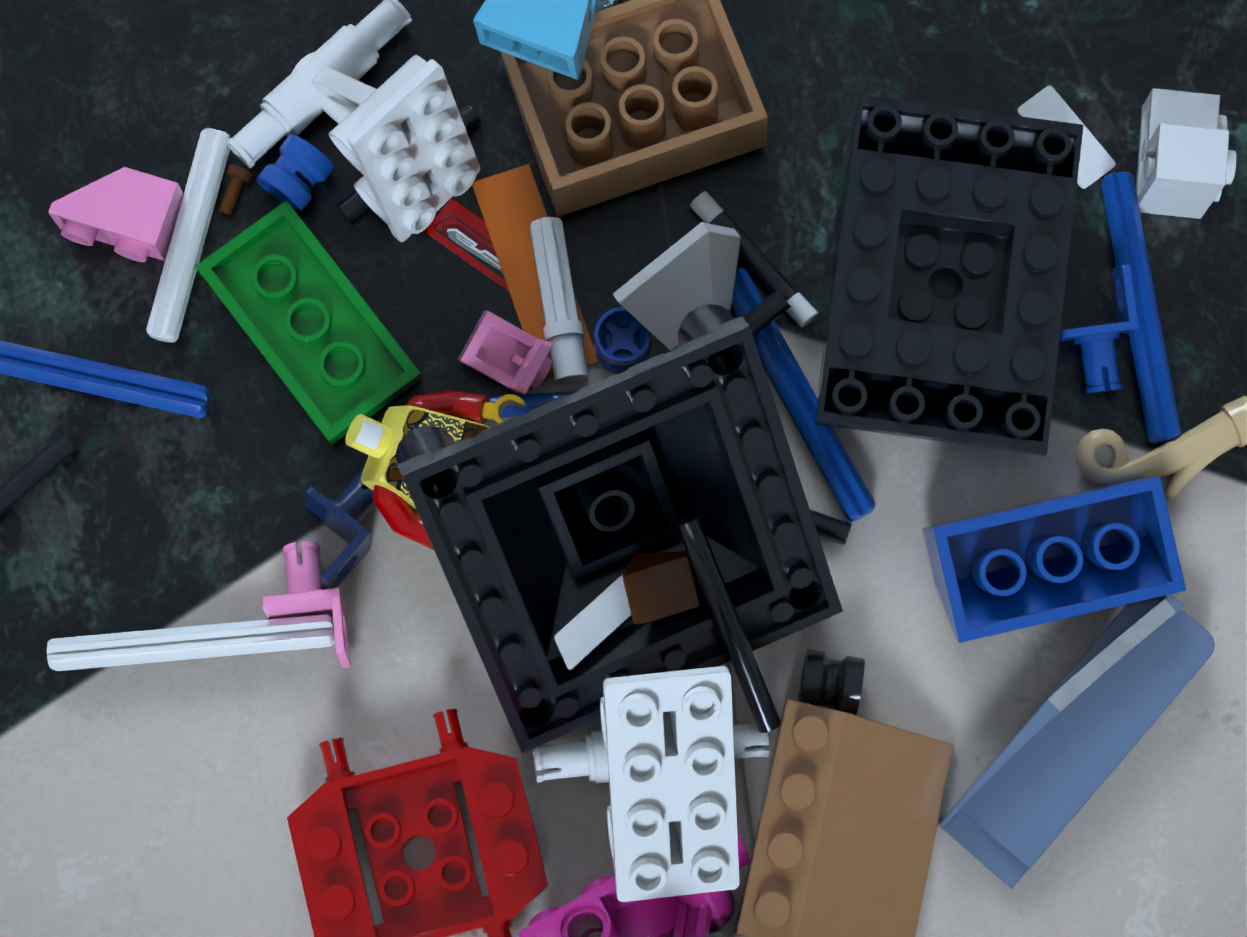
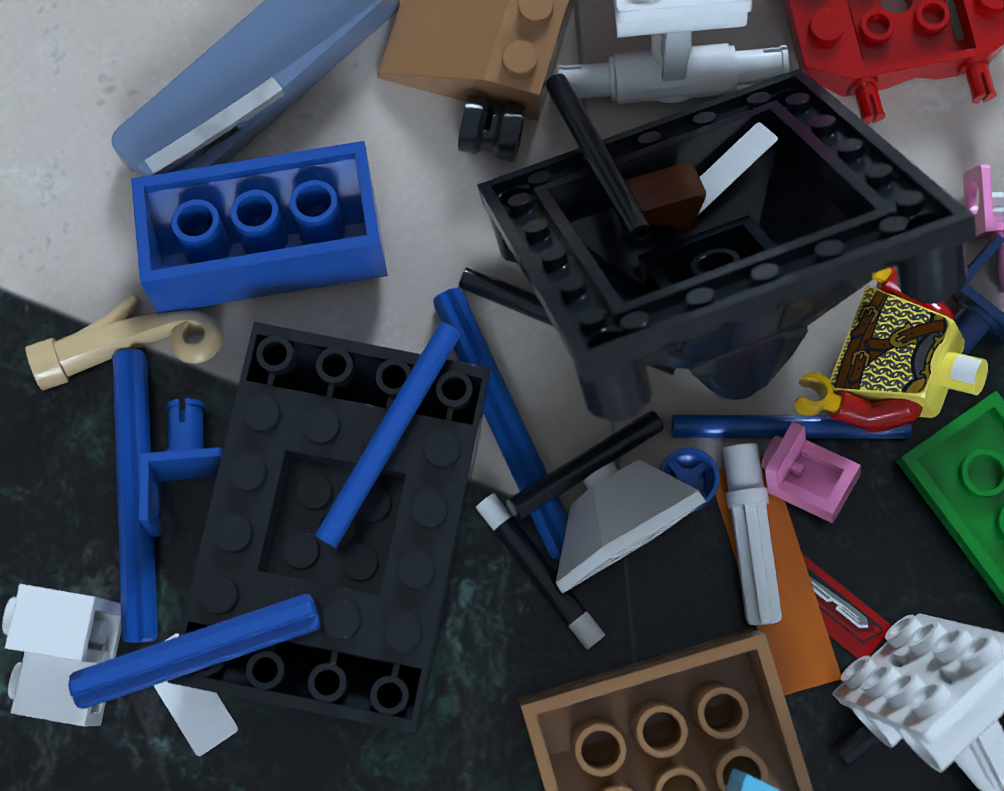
camera: 175 degrees left, 0 degrees up
none -> blue axle [68,594,320,709]
none -> blue piece [314,321,461,548]

